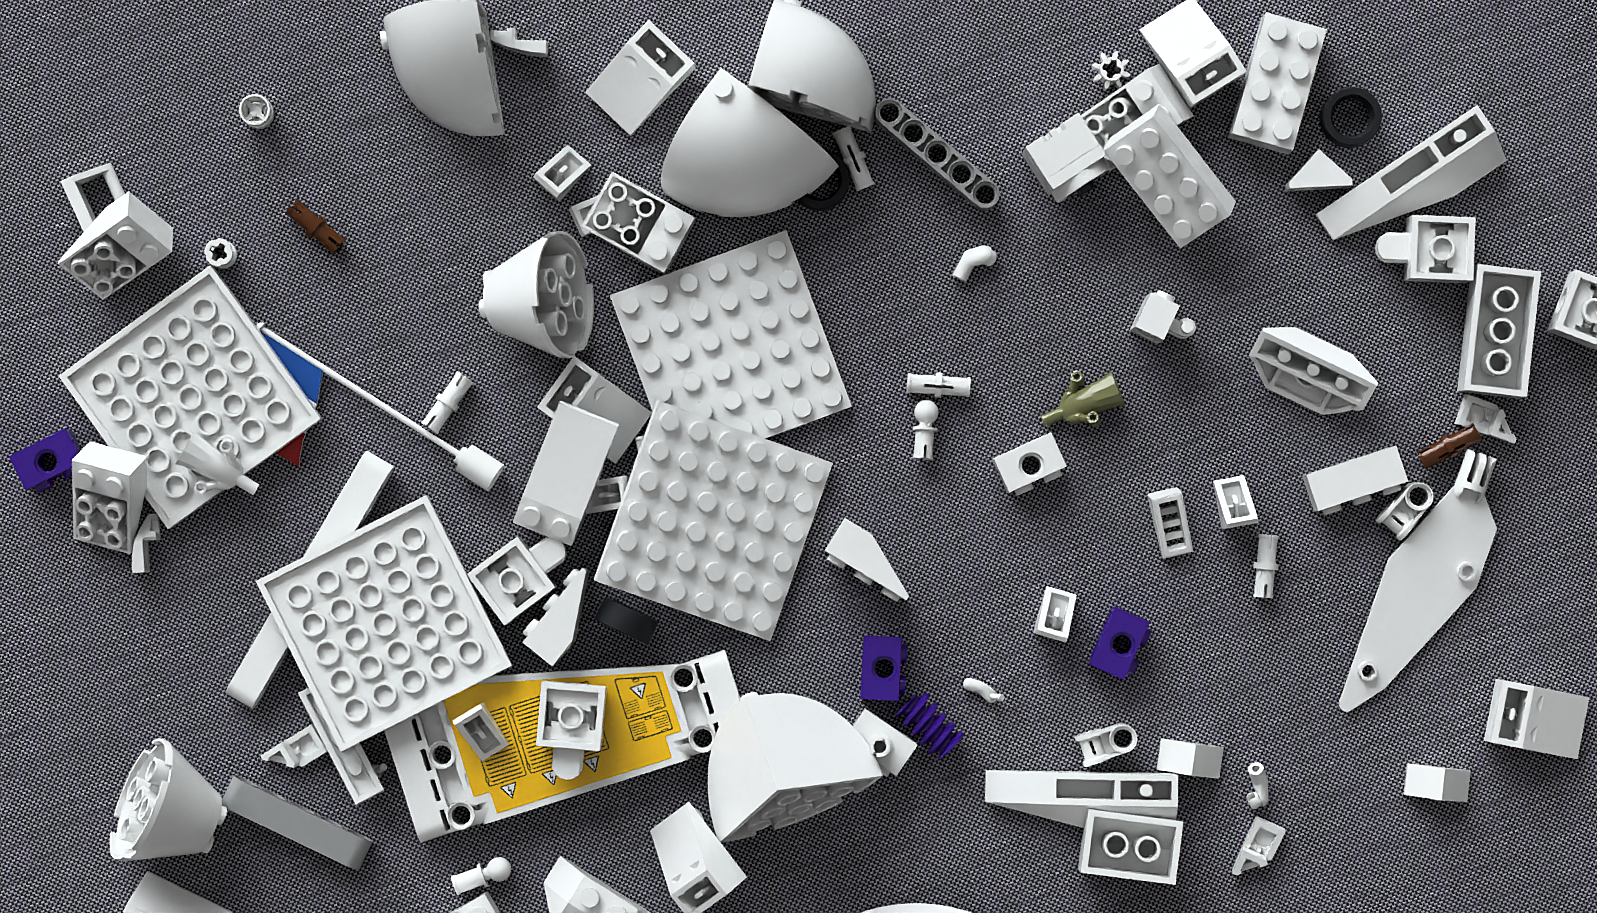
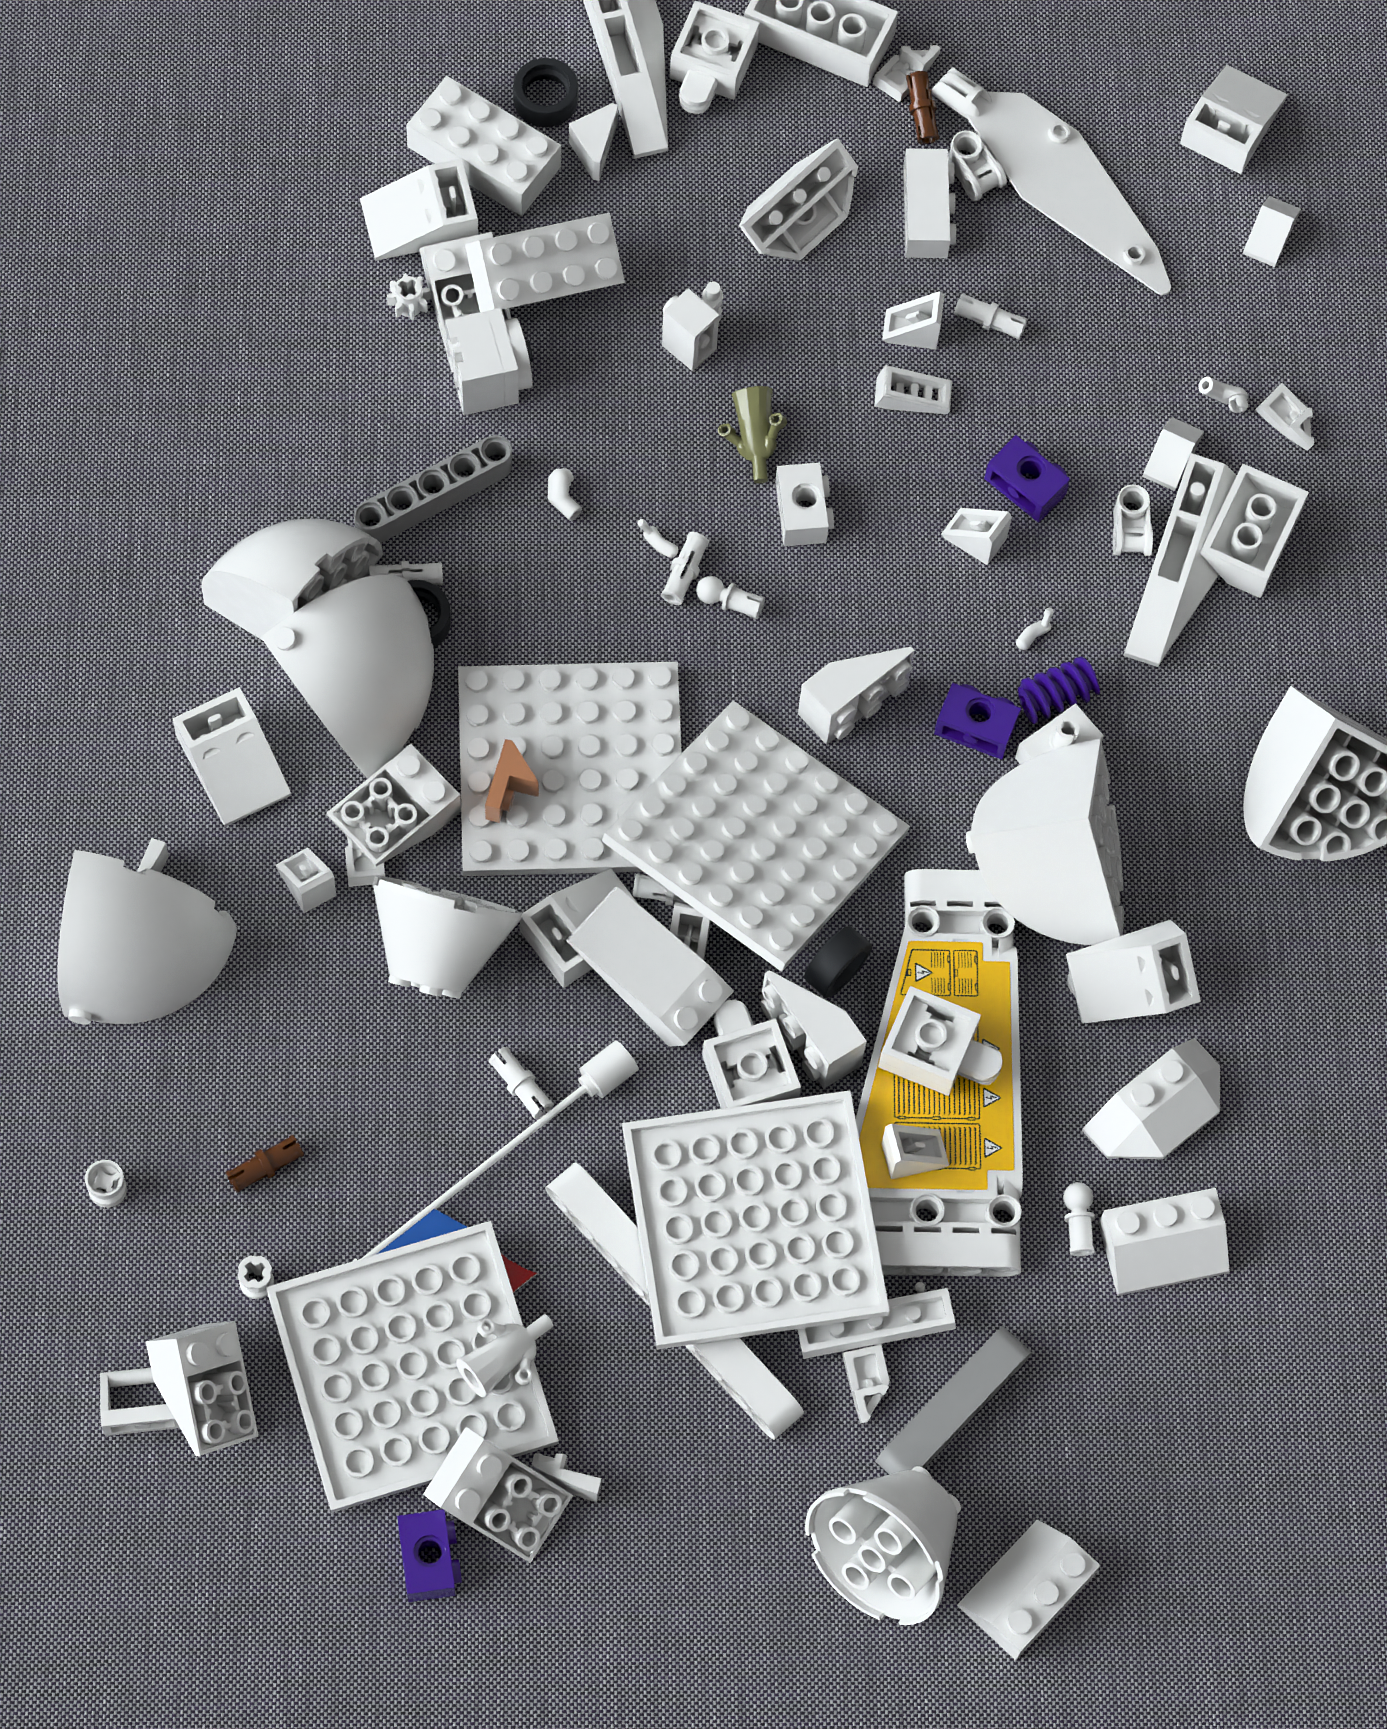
camera: 75 degrees left, 20 degrees down
none -> nougat slope [485,739,539,823]
none -> white piece [638,519,679,558]

